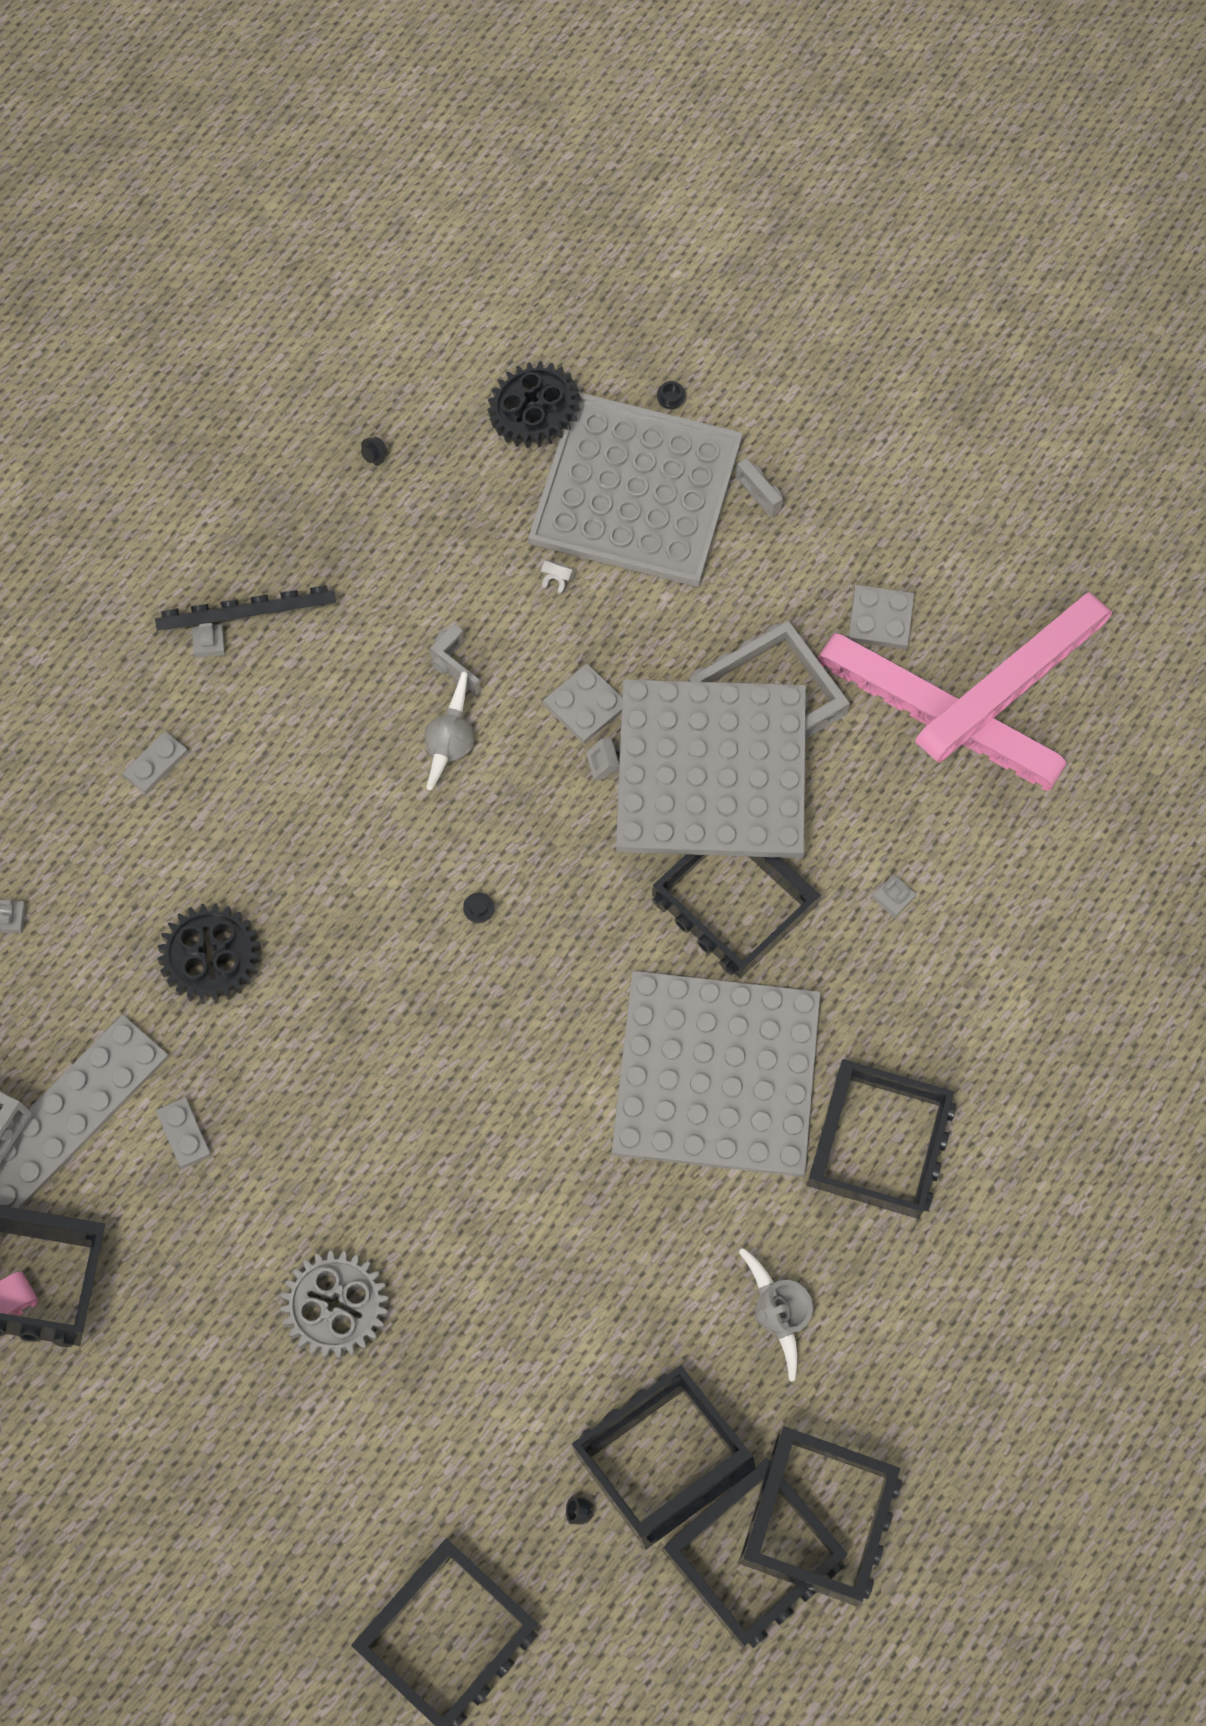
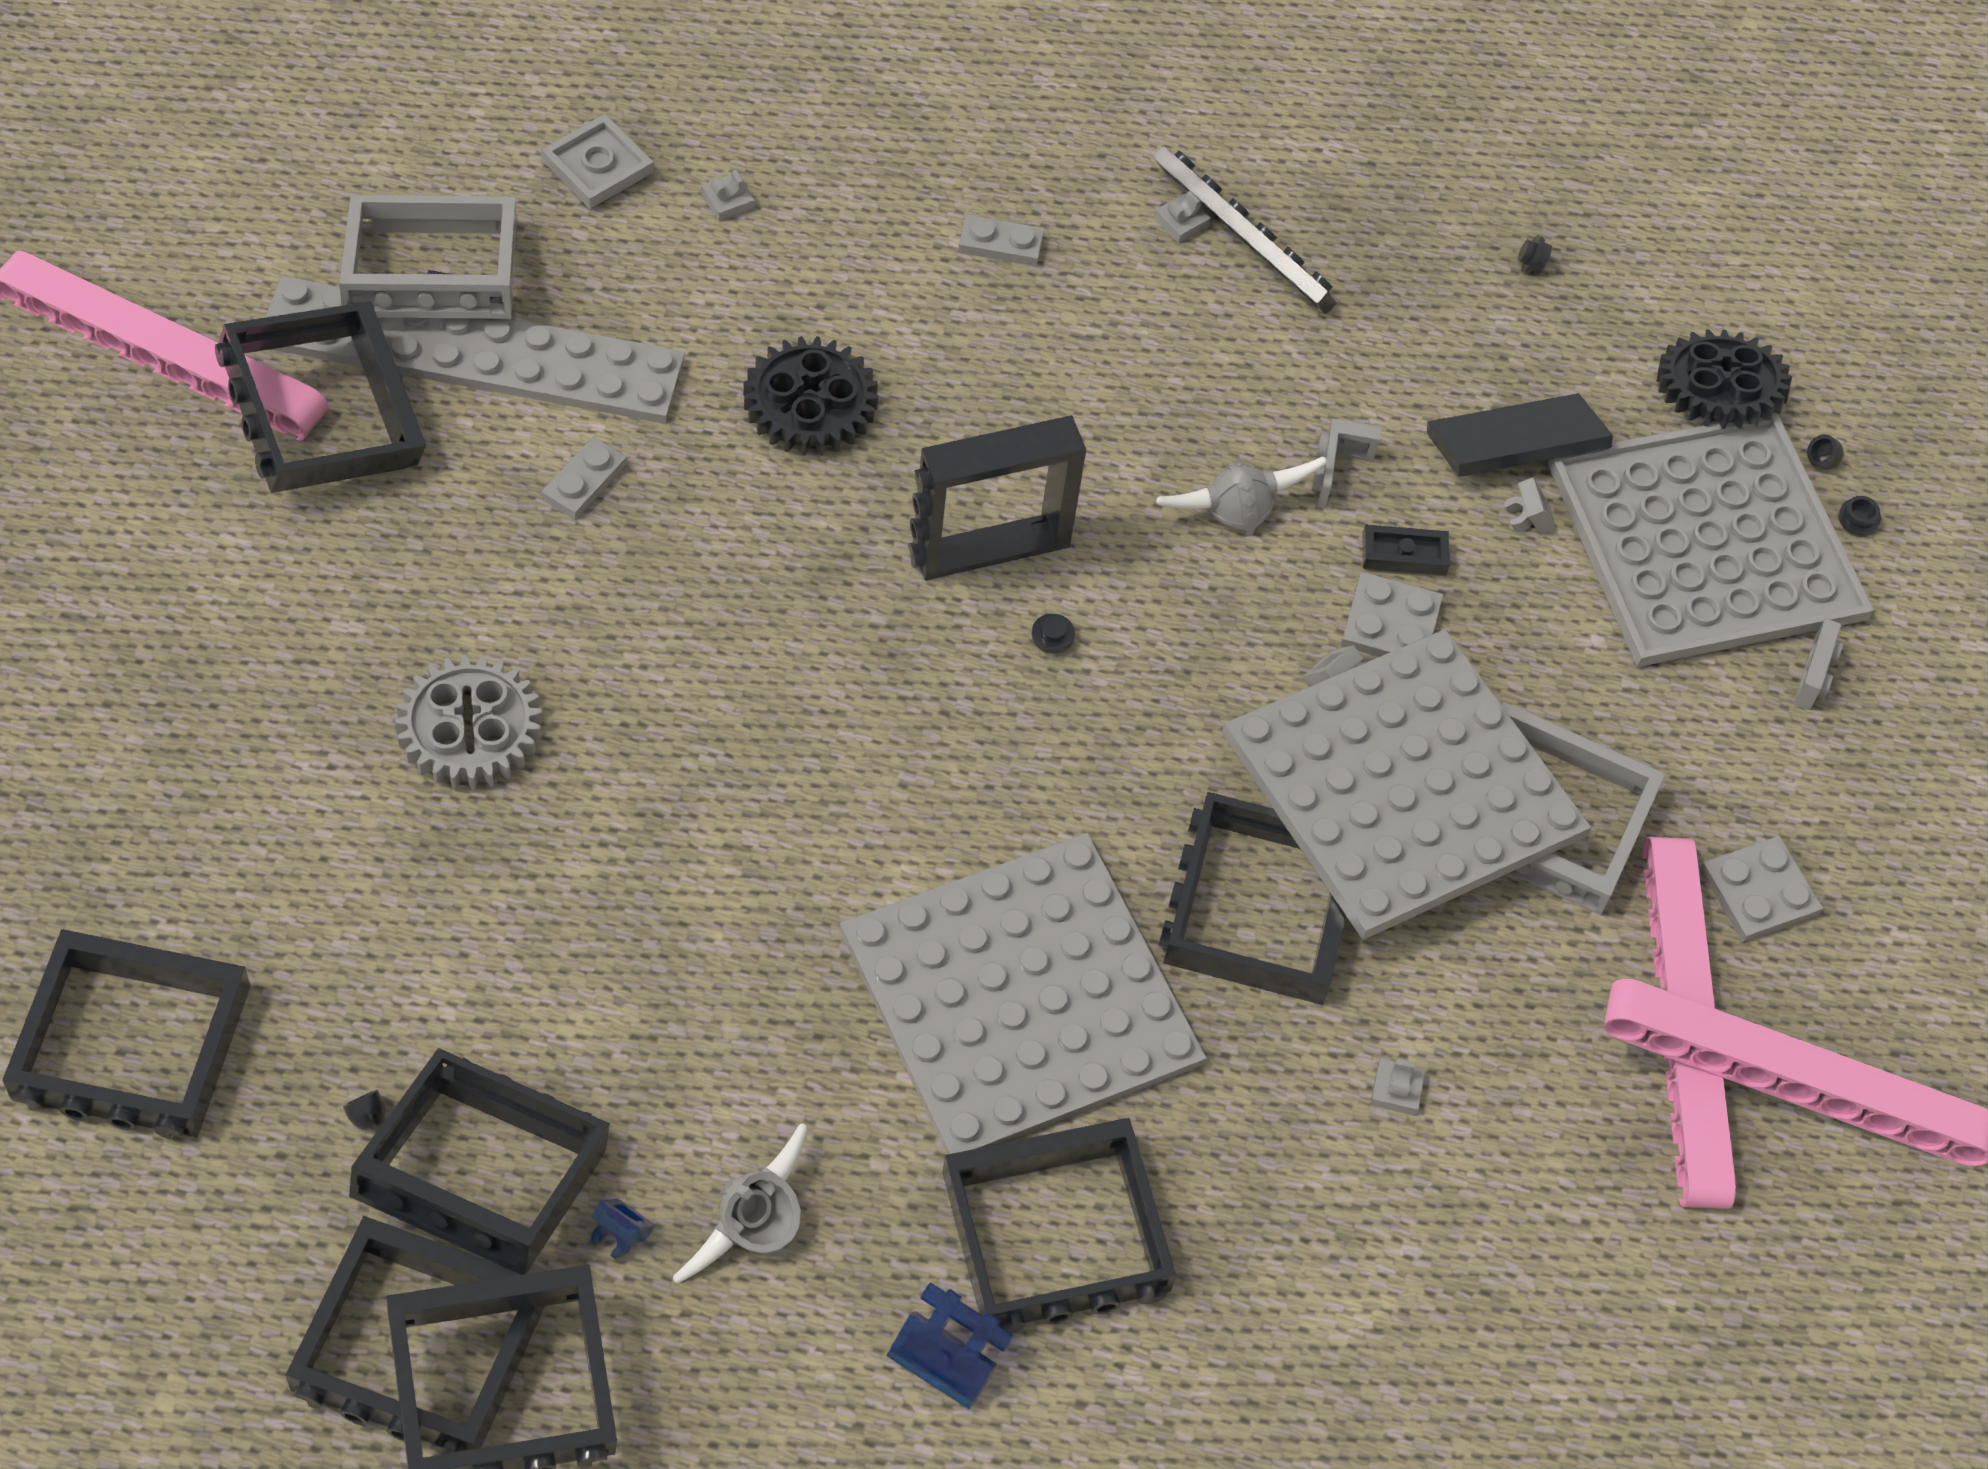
camera: 55 degrees right, 10 degrees down
none -> clear blue tile [590,1198,656,1259]
none -> clear blue plate [886,1282,1014,1409]
none -> black window [908,415,1087,581]
none -> black plate [1362,524,1450,575]
none -> black tile [1427,393,1613,477]
none -> black hinge [1807,434,1844,469]

